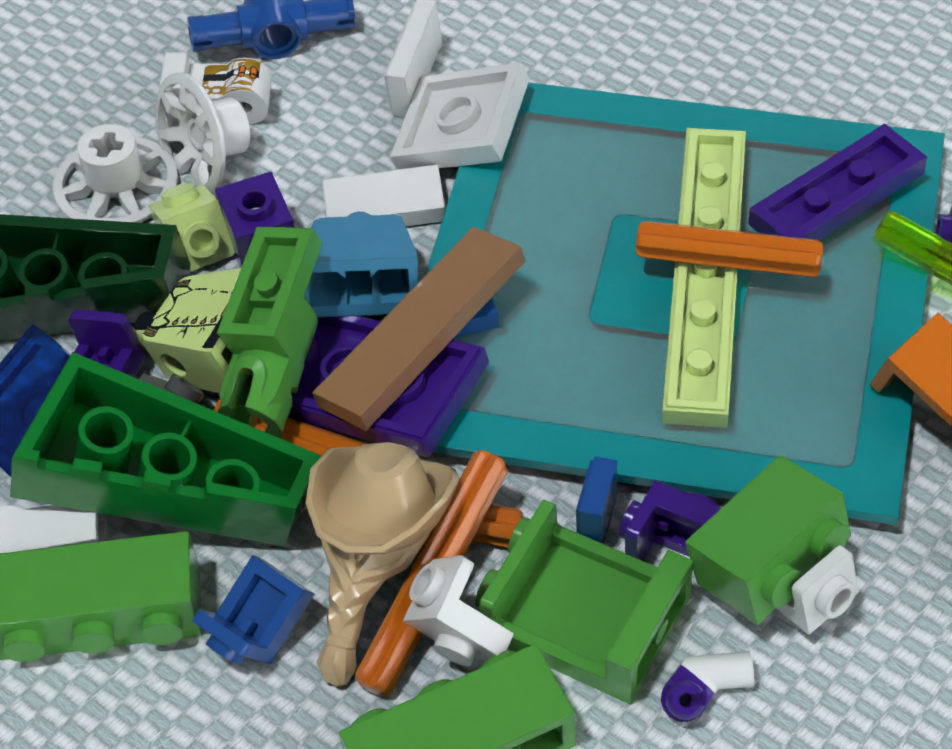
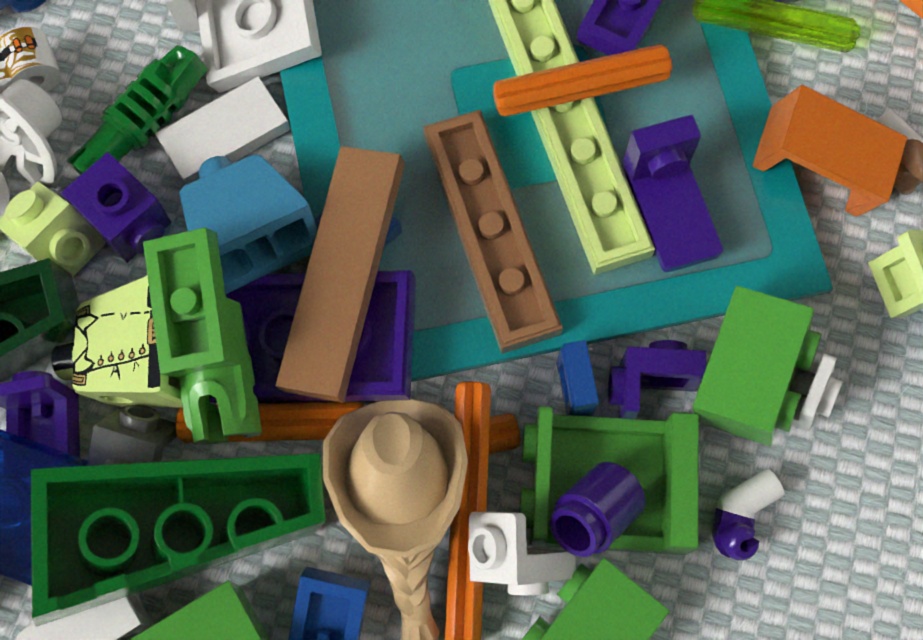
camera: 30 degrees left, 20 degrees up
none -> green hinge [67,45,208,175]
none -> medium nougat tile [423,109,563,354]
none -> dark purple brick [550,462,646,557]
none -> dark purple bracket [622,114,723,273]

